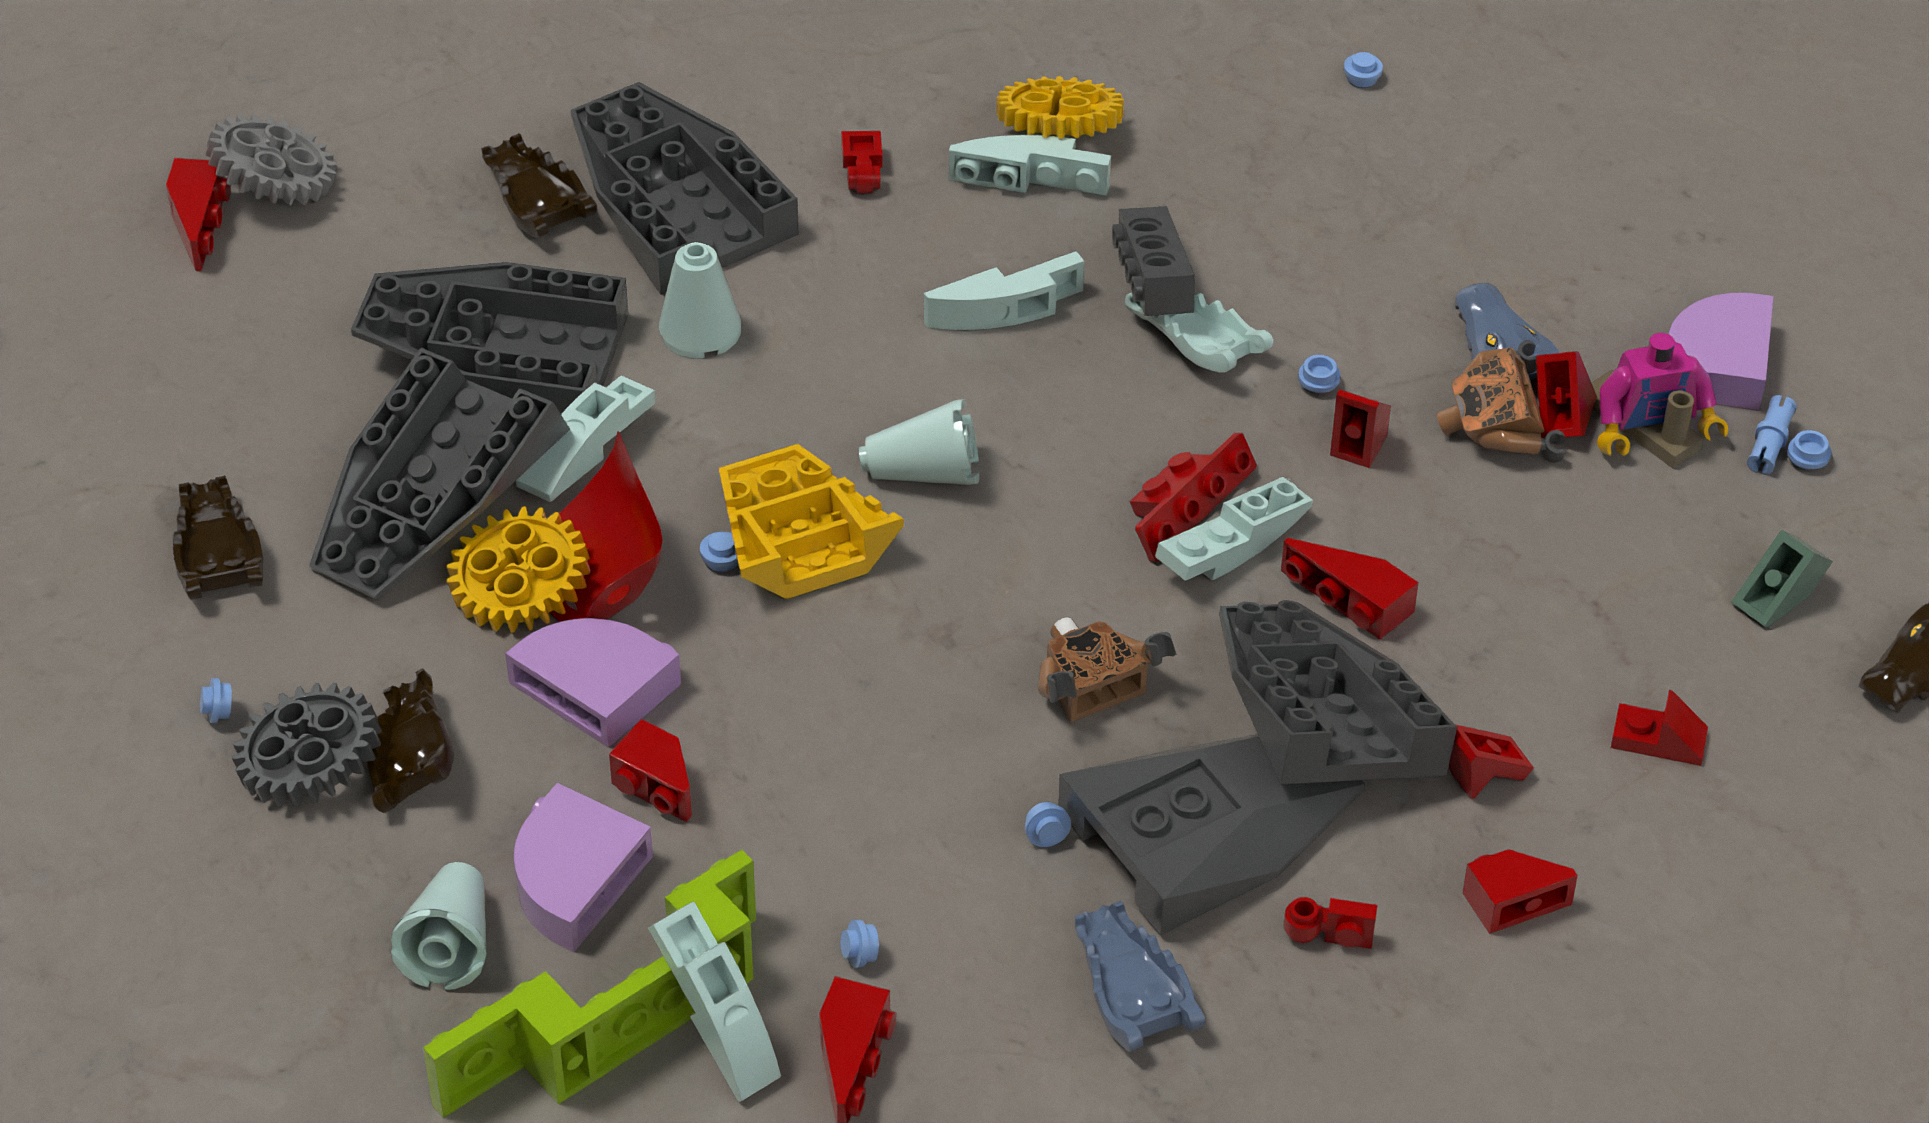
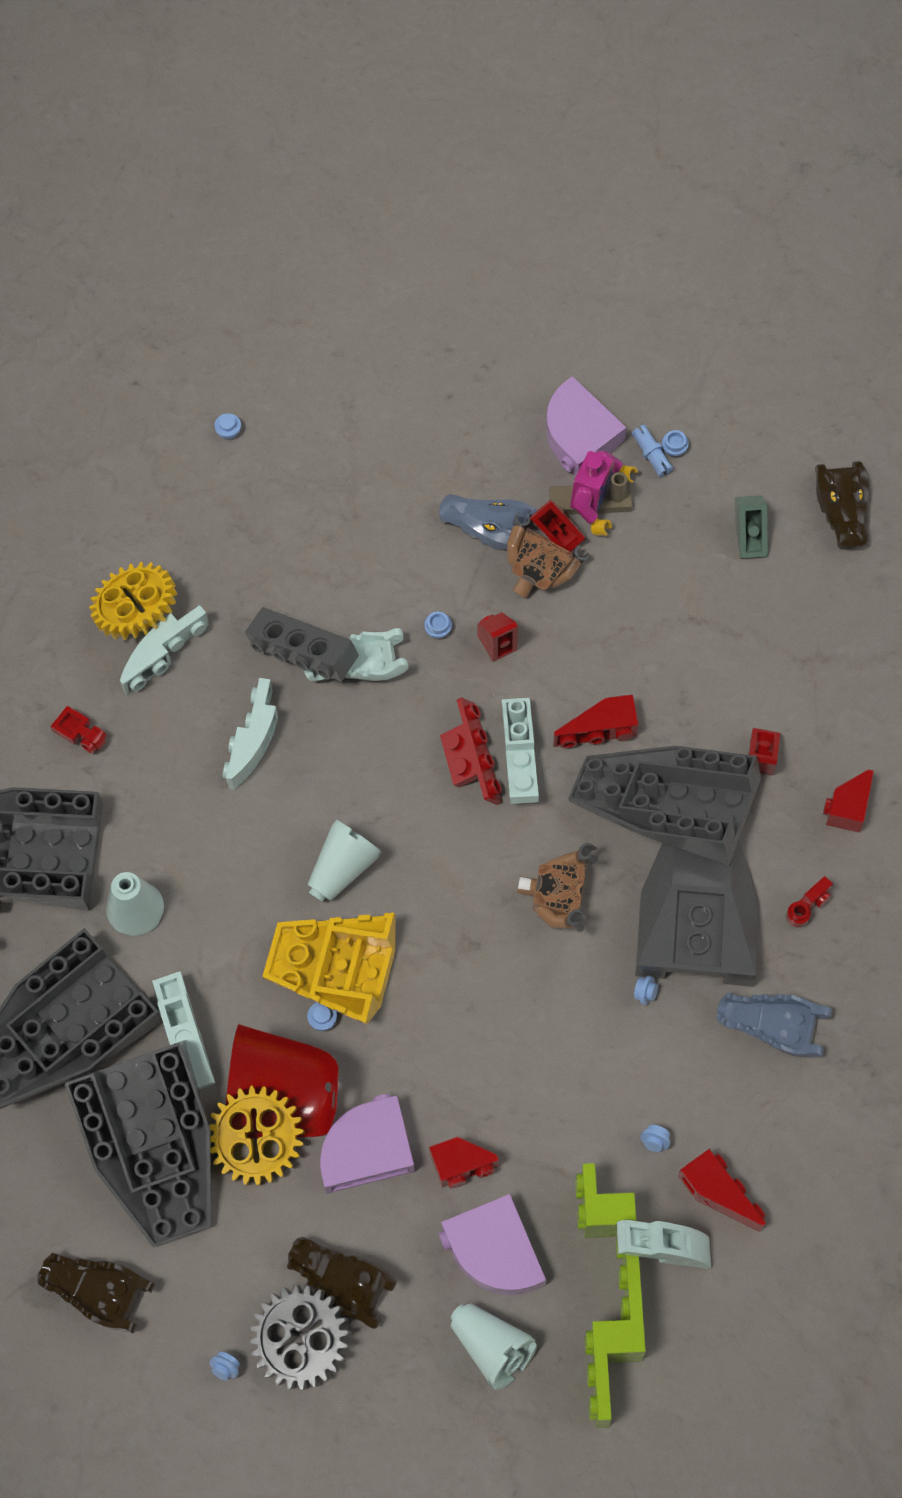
camera: 50 degrees left, 20 degrees up
red slope [1610,690,1708,766] -> none

